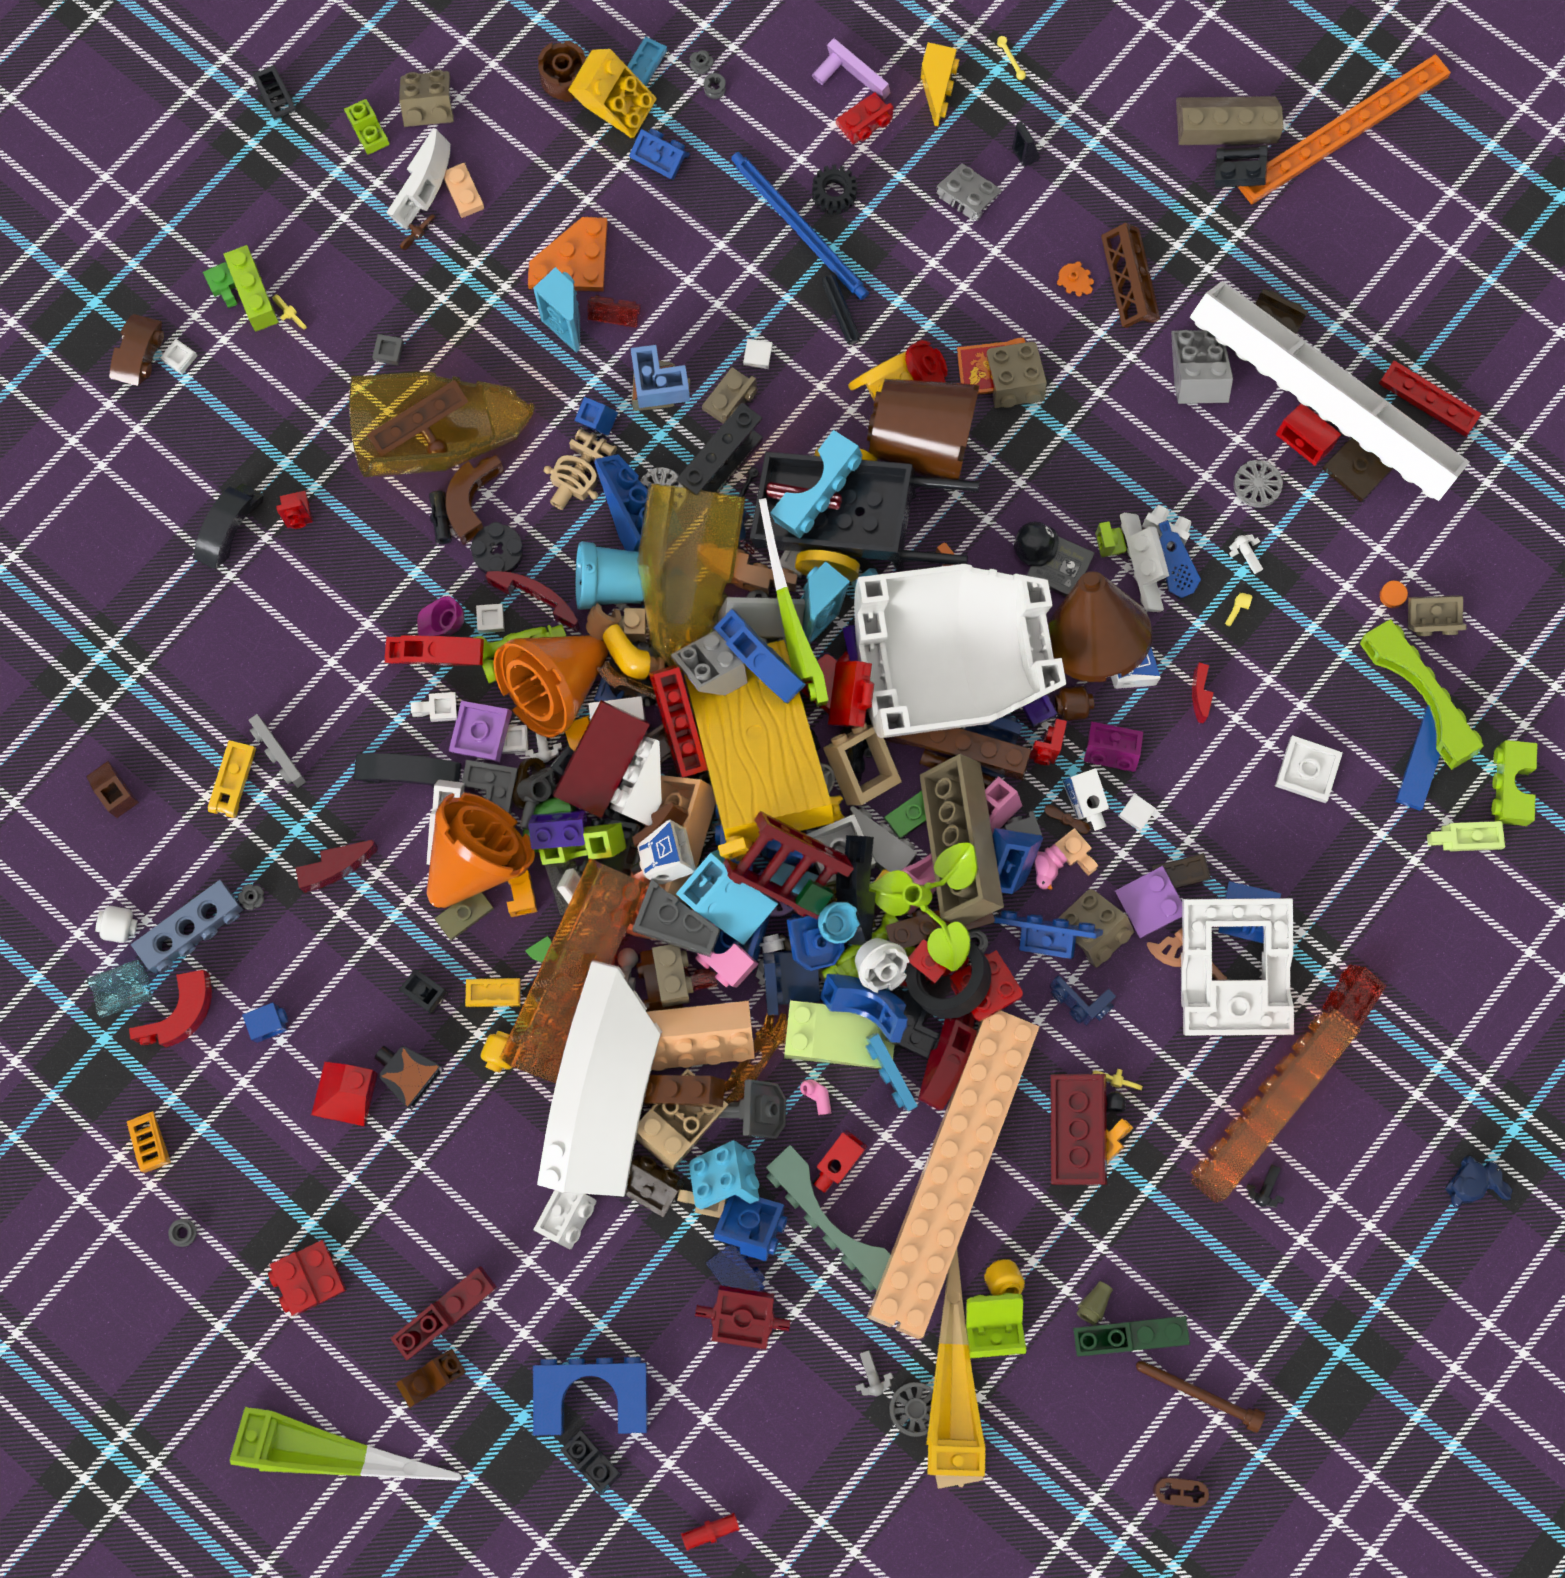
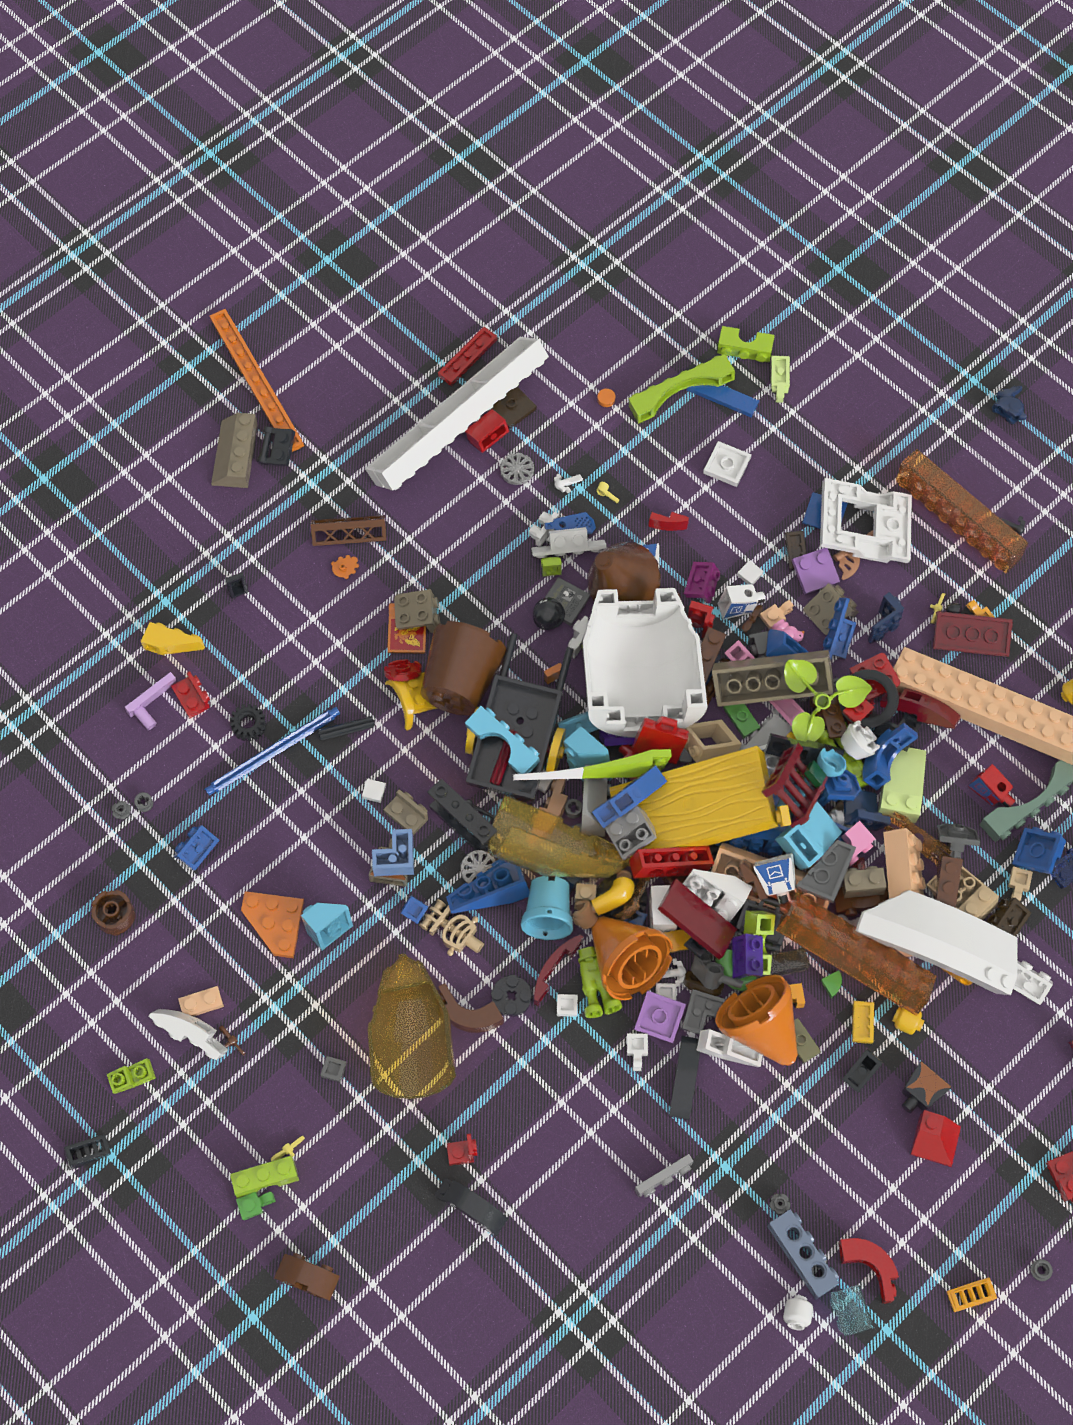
camera: 85 degrees left, 10 degrees down
reddish brown slope [86,761,139,818] -> none
white tile [160,339,197,375] -> none
yellow plate [208,740,256,818] -> none
blue brick [242,1003,289,1043] -> none
dark red slope [295,840,378,893] -> none
reddish brown plate [367,380,468,459] -> none
red slope [384,635,484,665] -> none
dark tan bracket [399,70,454,127] -> none
magenta piece [417,596,465,637] -> none
black pin [429,491,452,545] -> none
white tile [557,868,587,907] -> none
yellow slope [568,49,657,138] -> none
clear red hinge [588,295,641,328] -> none
dark azure plate [627,36,667,86] -> none
medium azure bracket [689,1140,759,1209] -> none
bright pink arm [800,1079,831,1115] -> none
dark azure plate [865,1033,918,1112] -> none
light grey hinge [937,163,1002,221] -> none
light yellow hinge [997,36,1026,80] -> none
light grey slope [1171,330,1233,404] -> none
dark brown bracket [1255,289,1308,334] -> none
clear red bracket [1322,965,1387,1030] -> none
dark tan bracket [1408,595,1467,636] -> none

